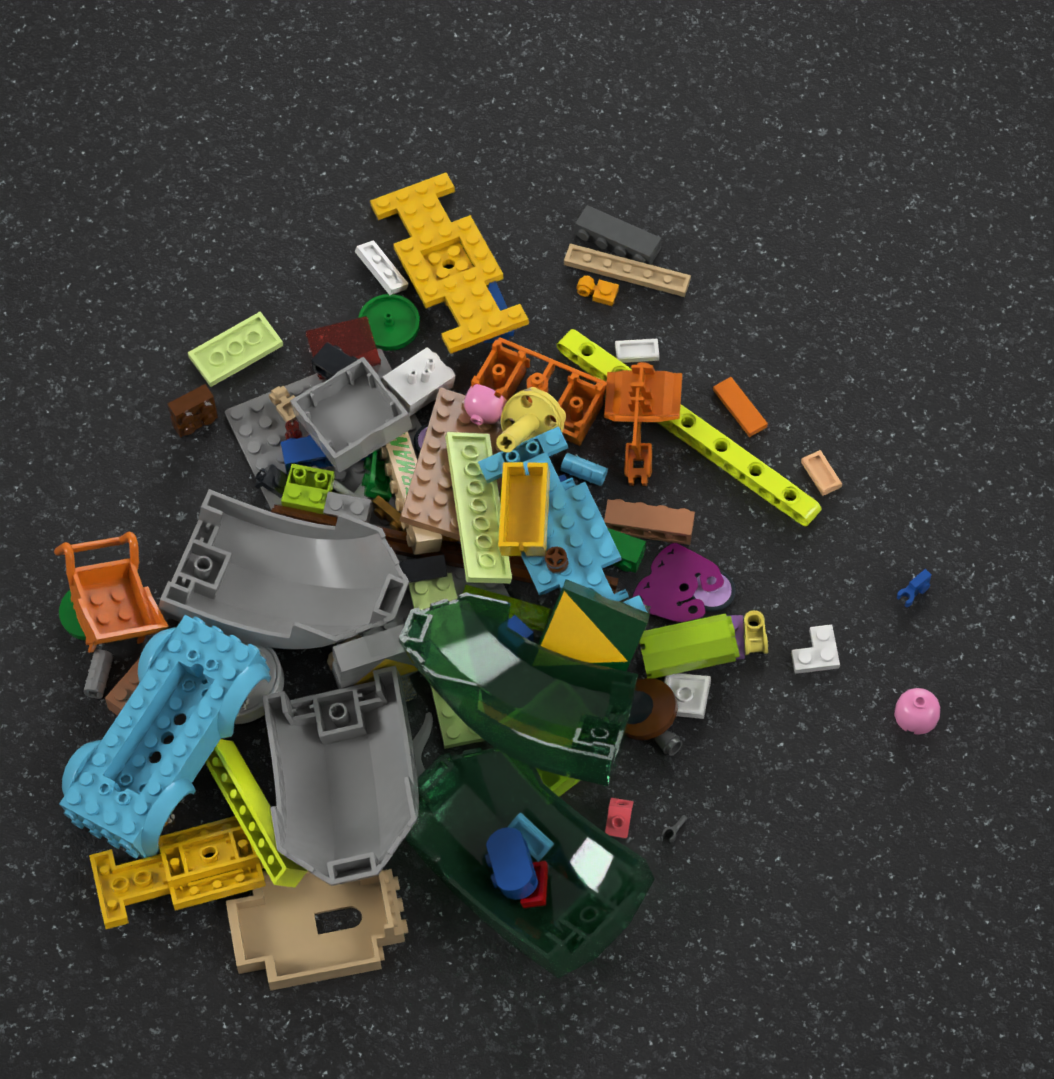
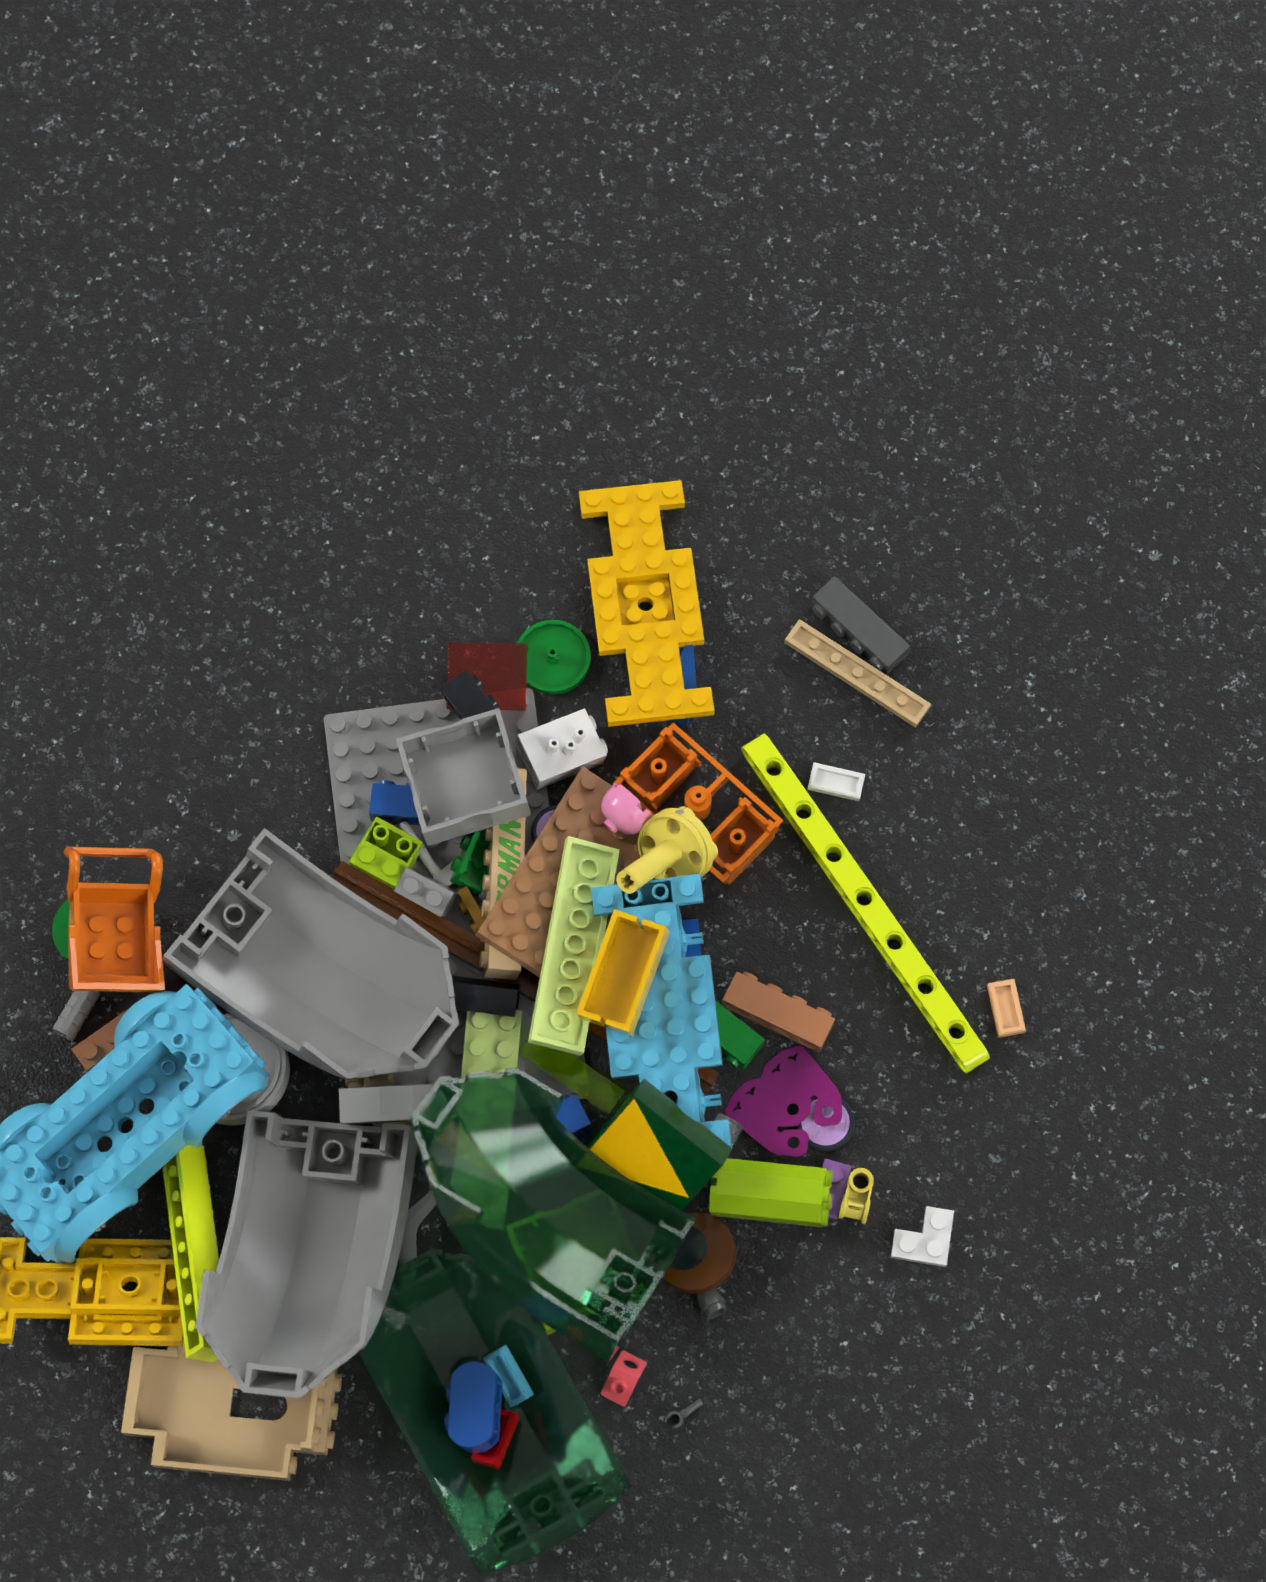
camera: 15 degrees right, 10 degrees up
reddish brown piece [167,384,218,438] -> none
yellowish green plate [188,312,283,387] -> none
black bracket [254,464,288,498] -> none
tan plate [269,386,298,426] -> none
clear red pin [285,420,302,440] -> none
white plate [355,240,408,295] -> none
reddish brown wheel [545,546,569,574] -> none
medium azure axle [560,453,608,486] -> none
light orange plate [576,276,619,306] -> none
orange piece [604,362,683,486] -> none
white plate [664,673,711,719] -> none
orange tile [713,377,768,437] -> none
bright pink cylinder [894,688,940,735] -> none
blue plate [897,569,931,607] -> none

